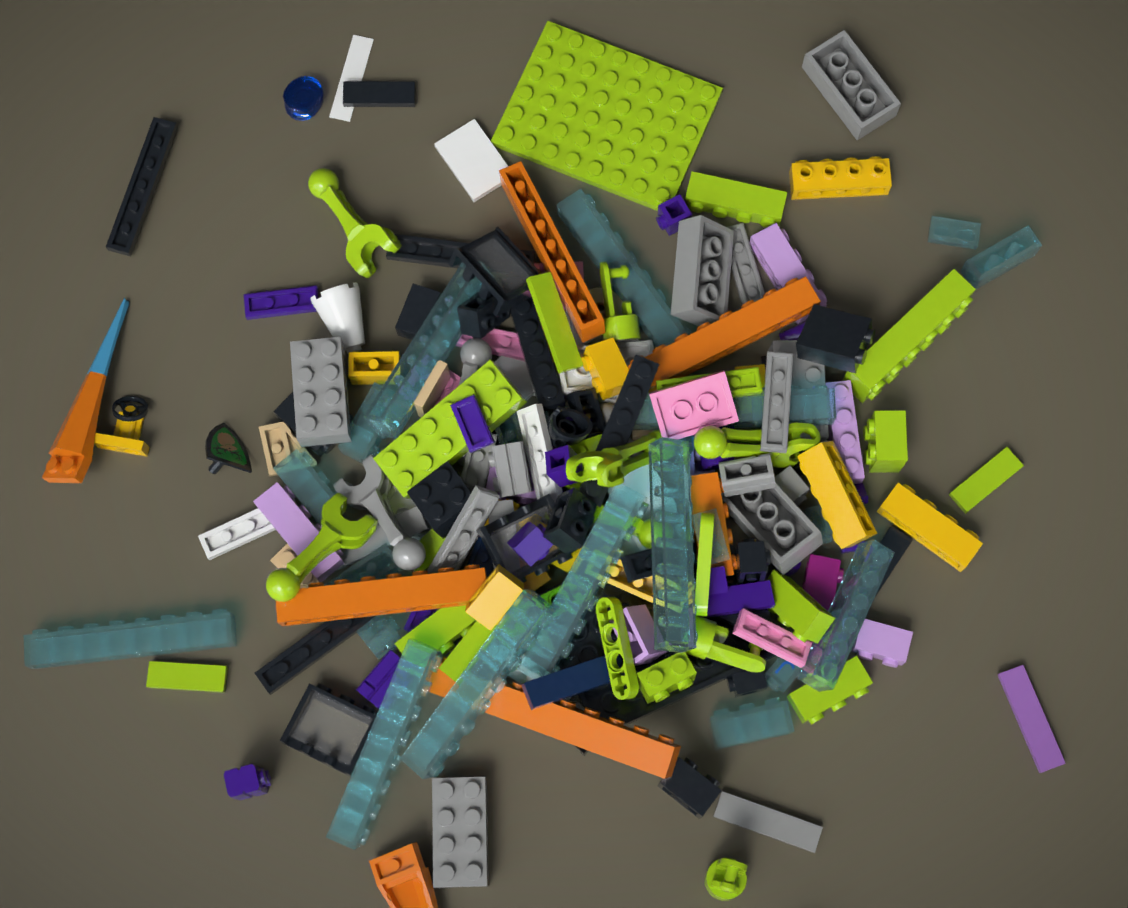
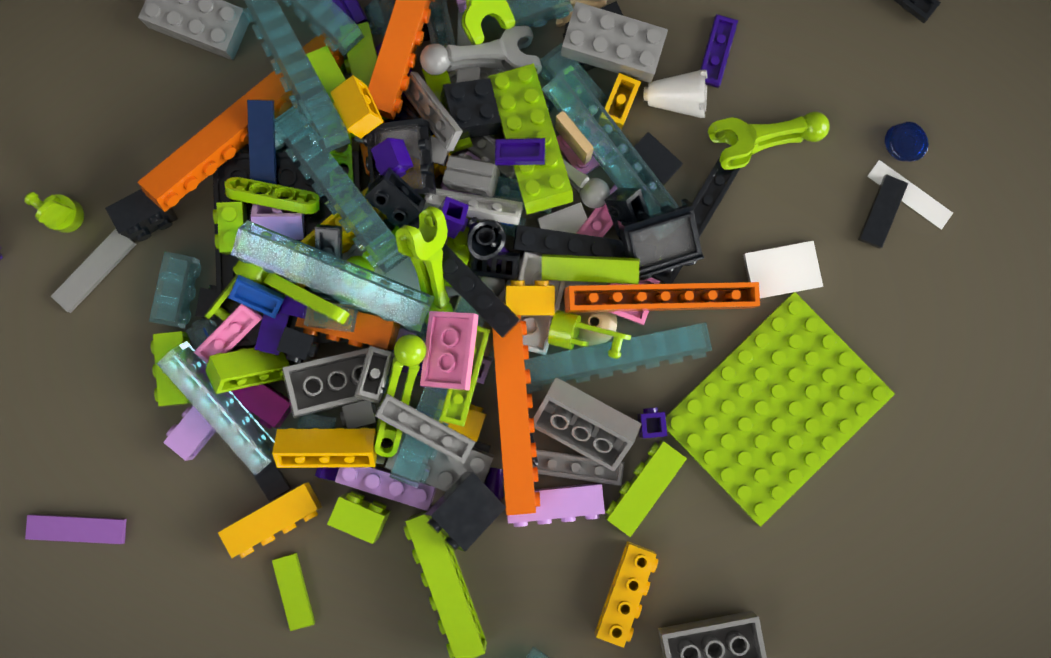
camera: 105 degrees right, 10 degrees up
none -> blue tile [228,275,286,319]

